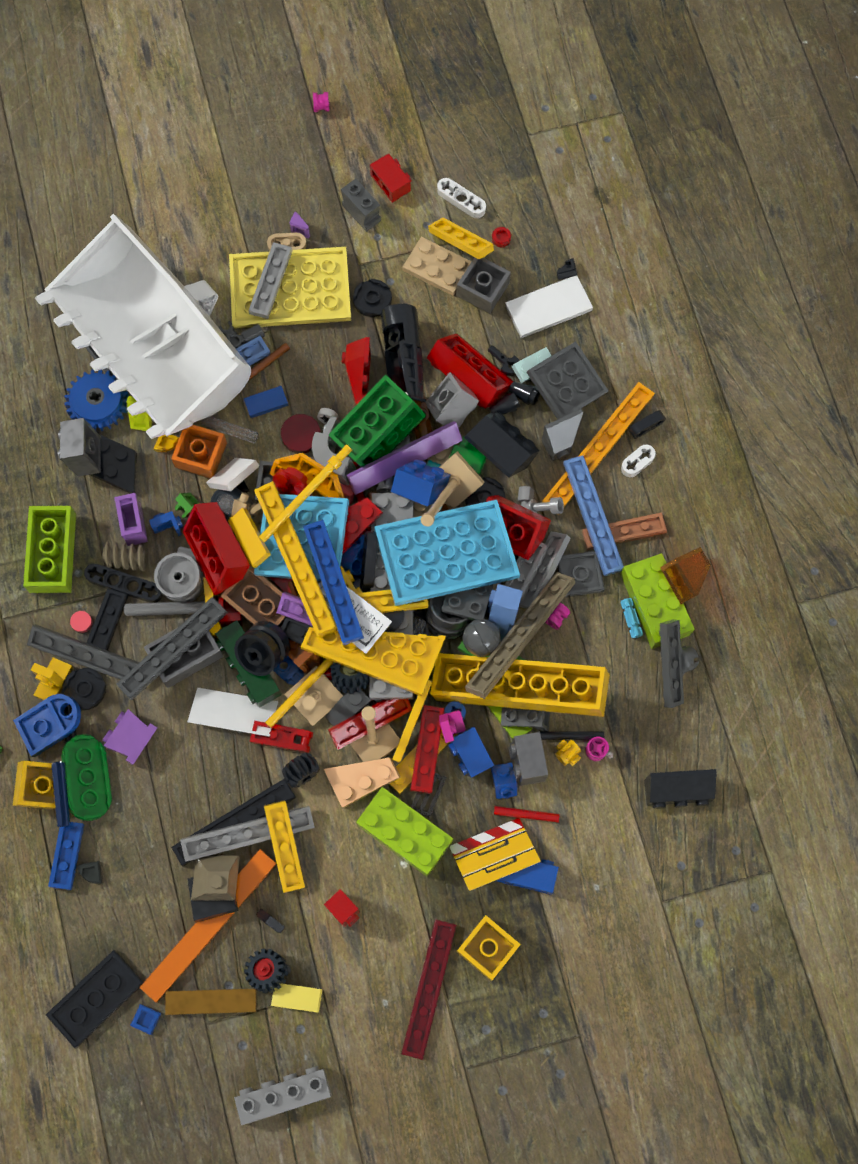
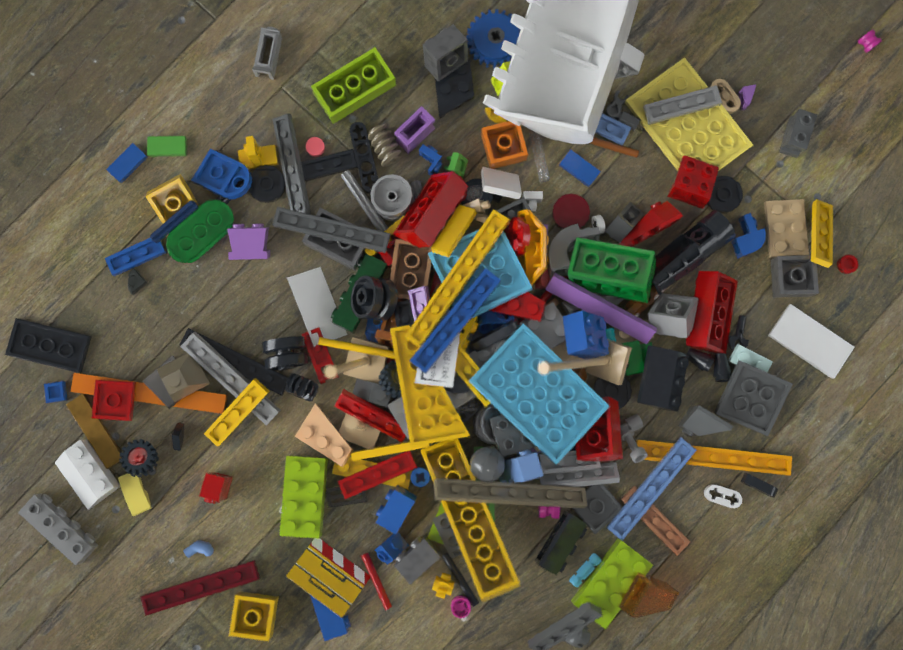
camera: 55 degrees right, 10 degrees up
yellow bar [259,444,352,543] -> none
red brick [370,153,412,203] -> none
white beam [437,178,486,218] -> none
dark pink bracket [439,710,466,743] -> none
black tile [557,258,577,280] -> none
none -> white slope [55,439,121,510]
none -> red tile [91,380,136,421]
none -> medium blue arm [183,540,214,558]
none -> black wheel [262,336,308,371]
none -> white tile [522,191,543,212]
none -> black slope [535,510,587,576]
none -> dark grey slope [605,202,645,243]
none -> red bracket [667,155,719,209]
none -> blue brick [731,213,766,259]

